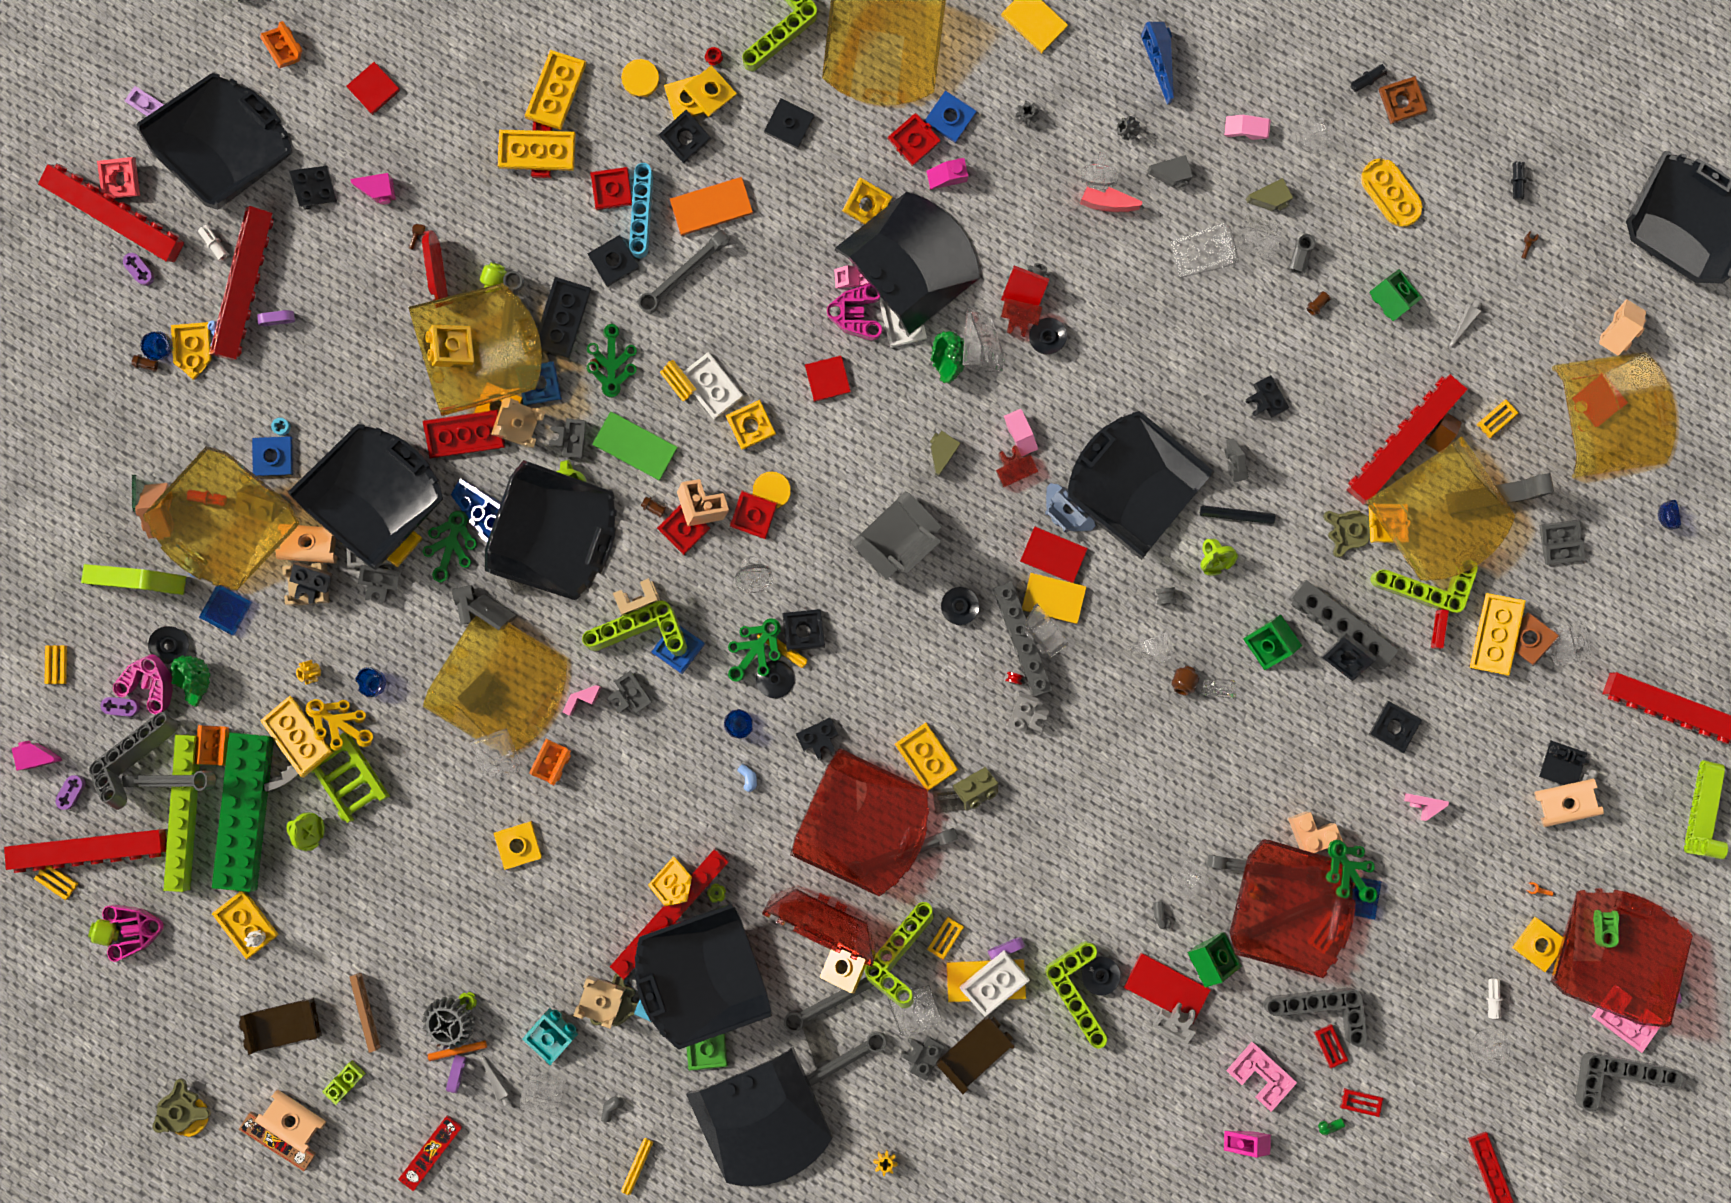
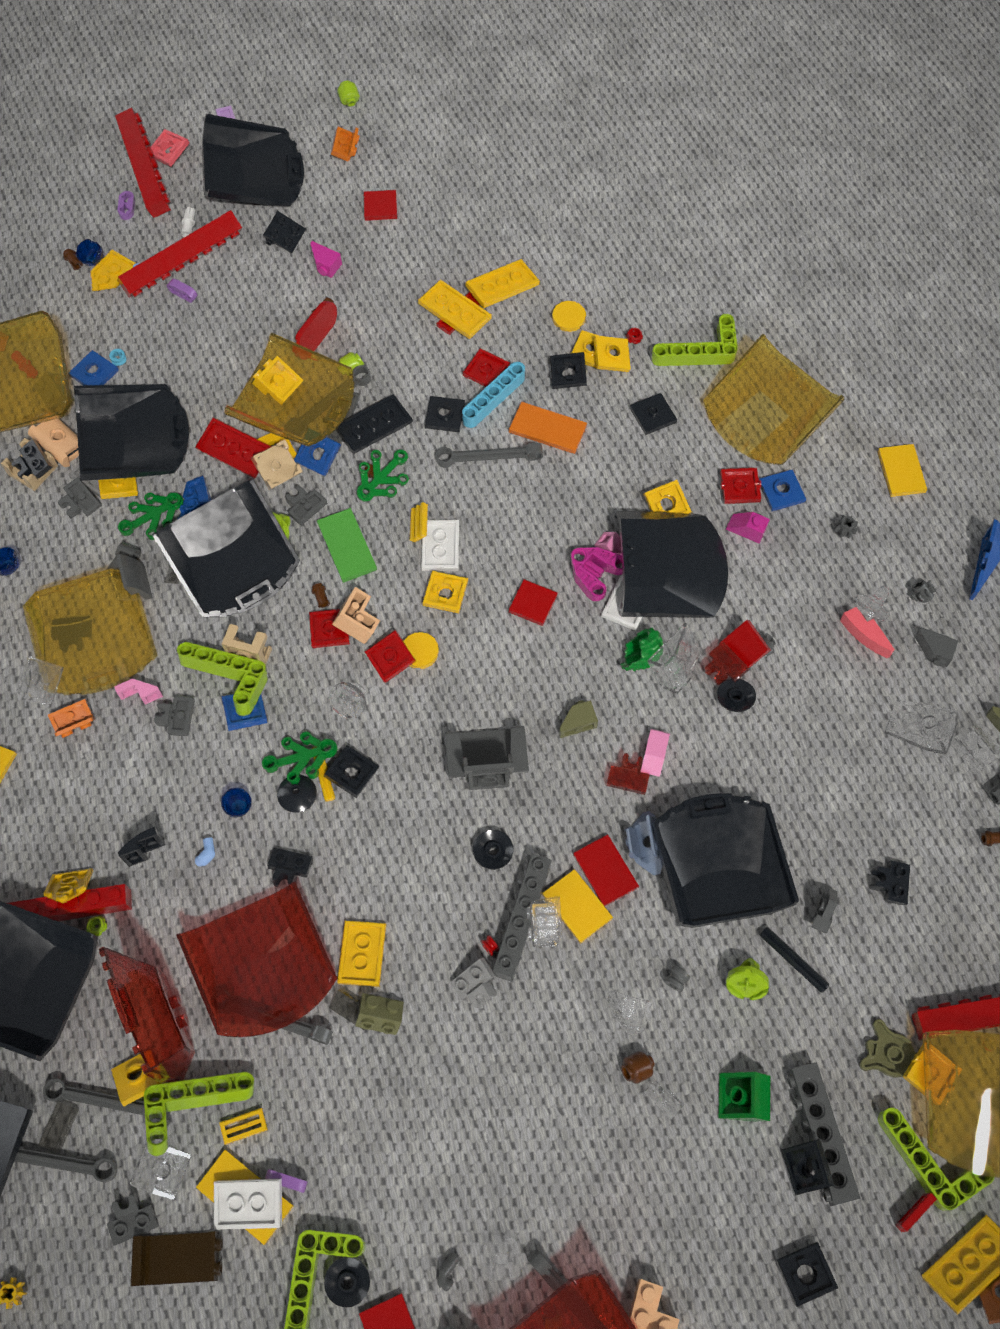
camera: 40 degrees right, 20 degrees down
none -> black slope [118,827,166,867]

